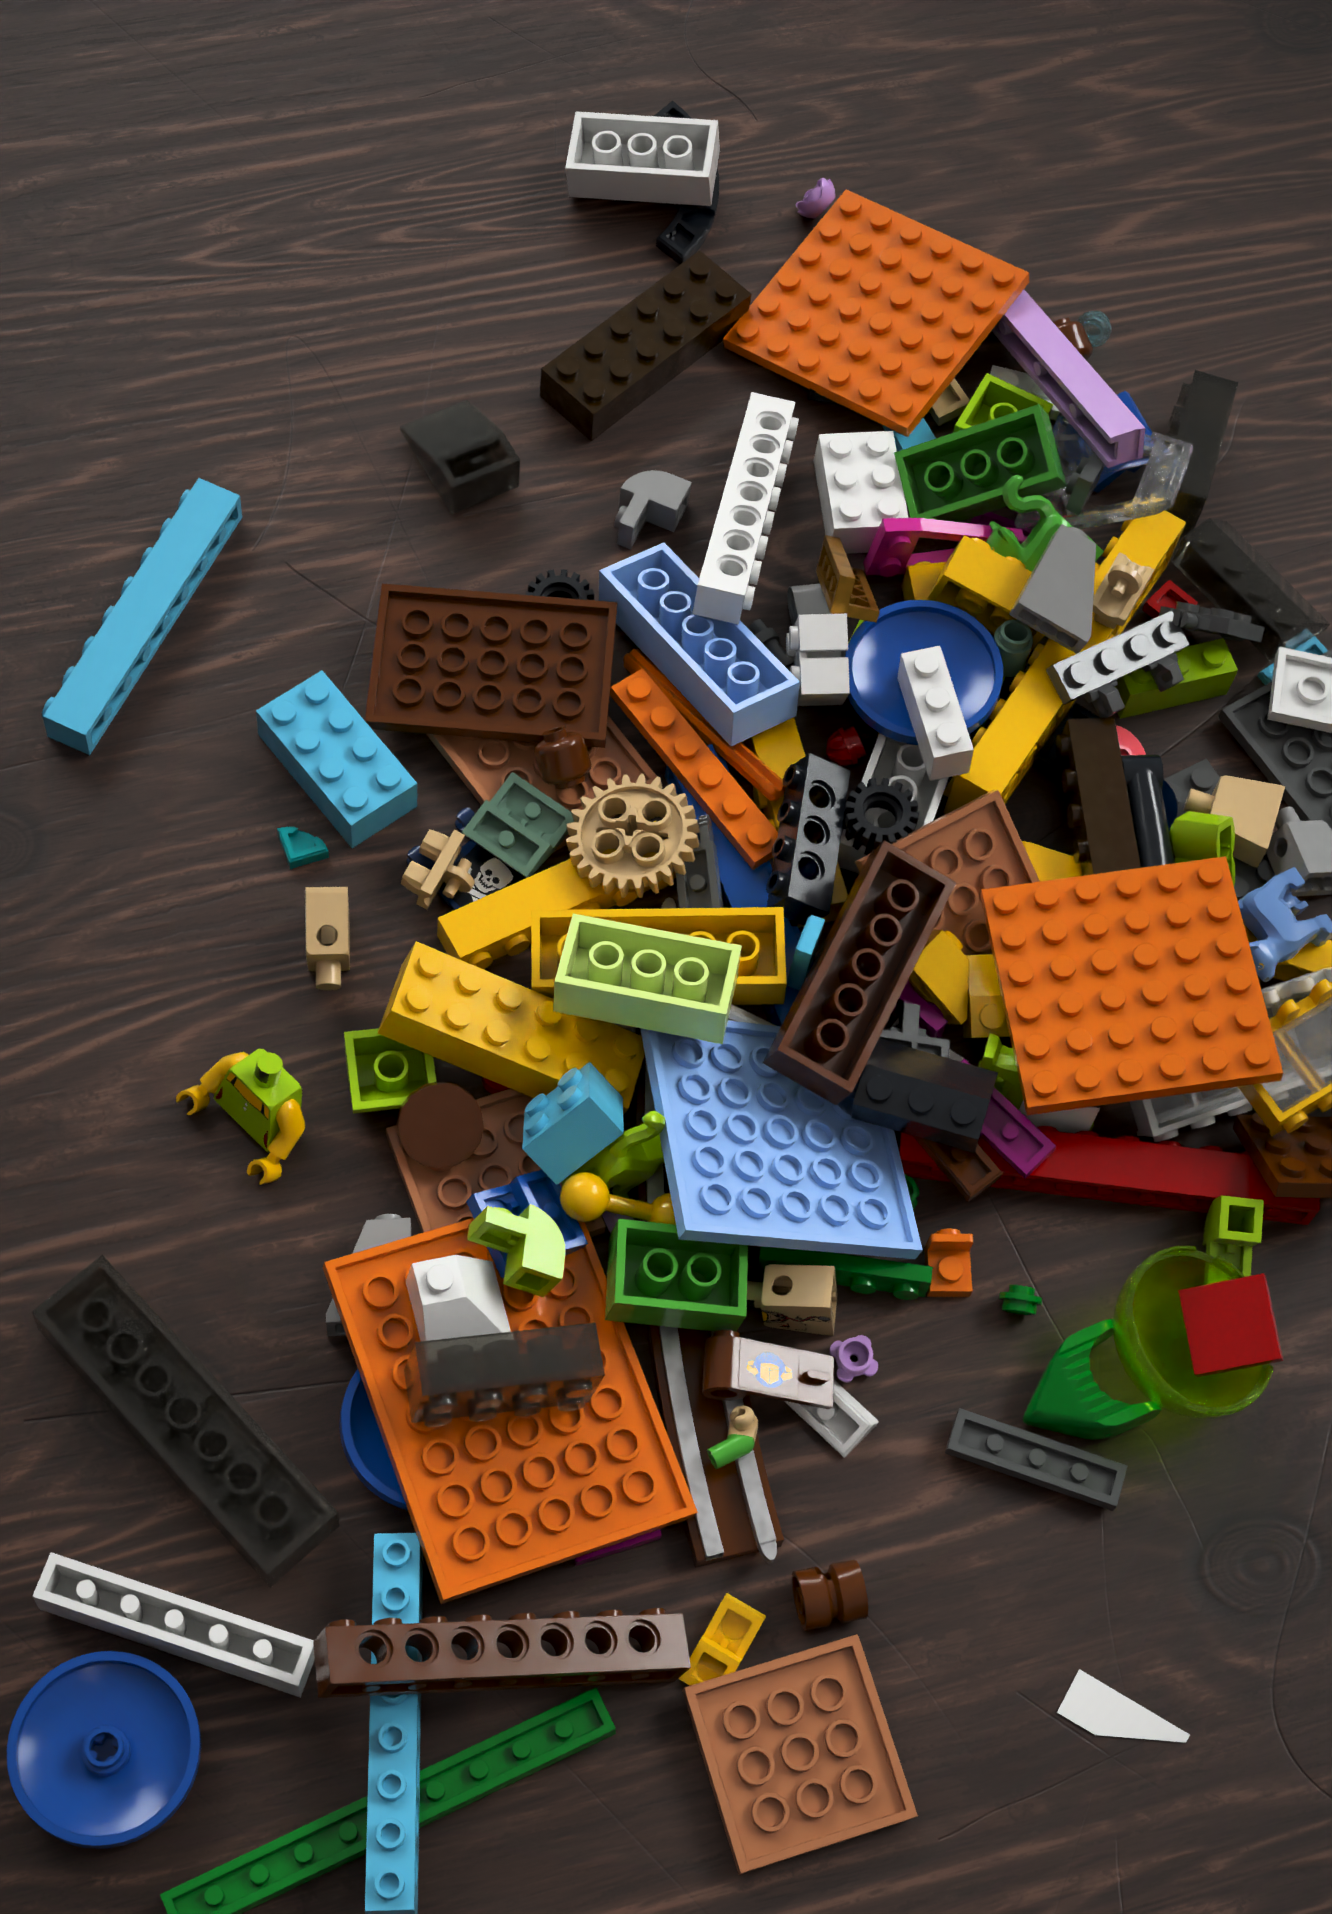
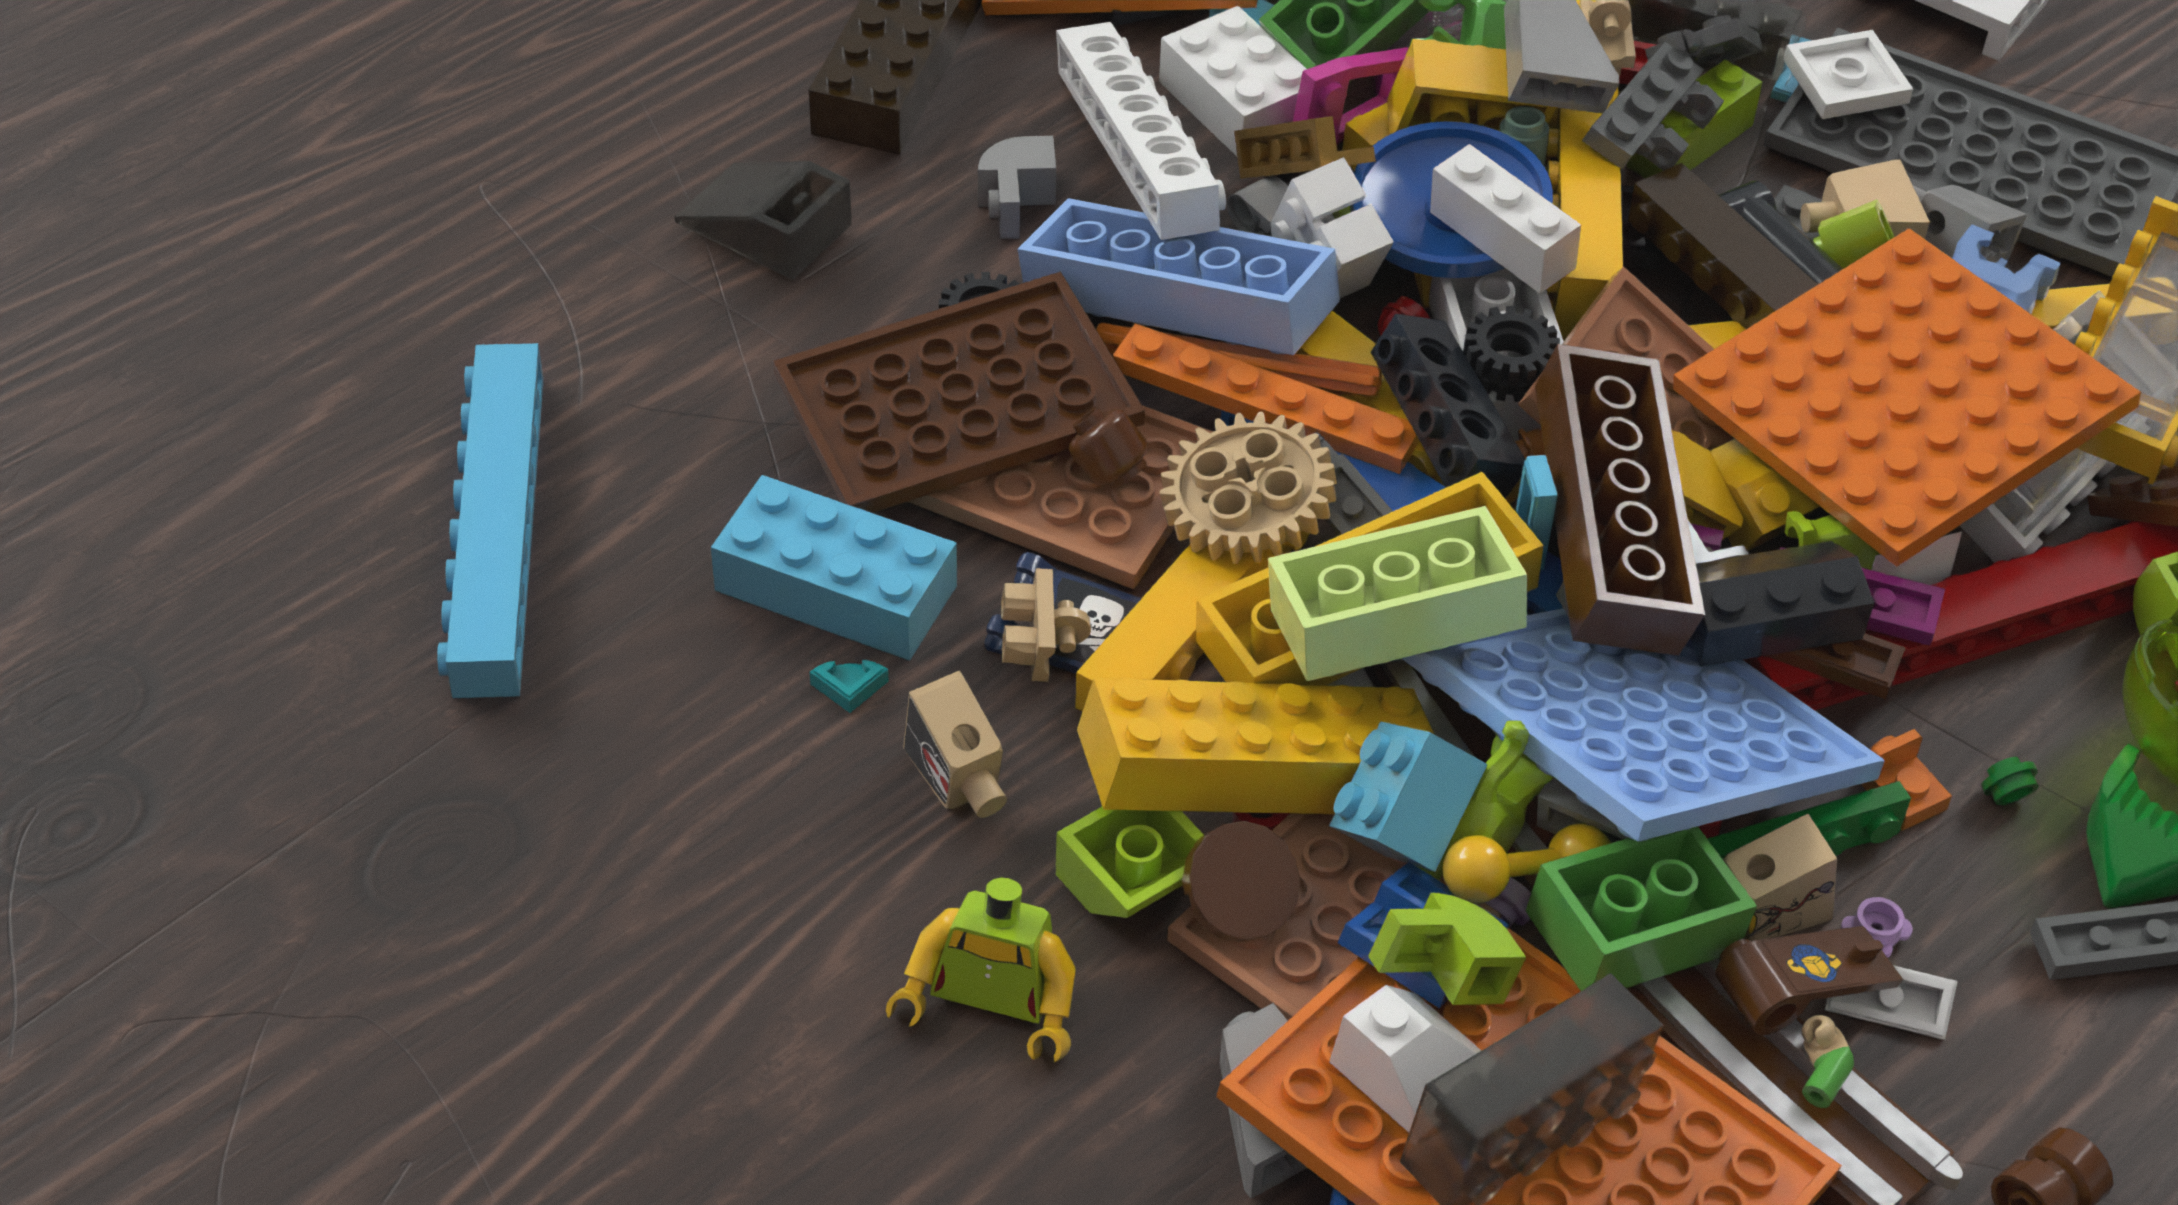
camera: 20 degrees left, 15 degrees down
sand green slope [462,772,574,878] -> none

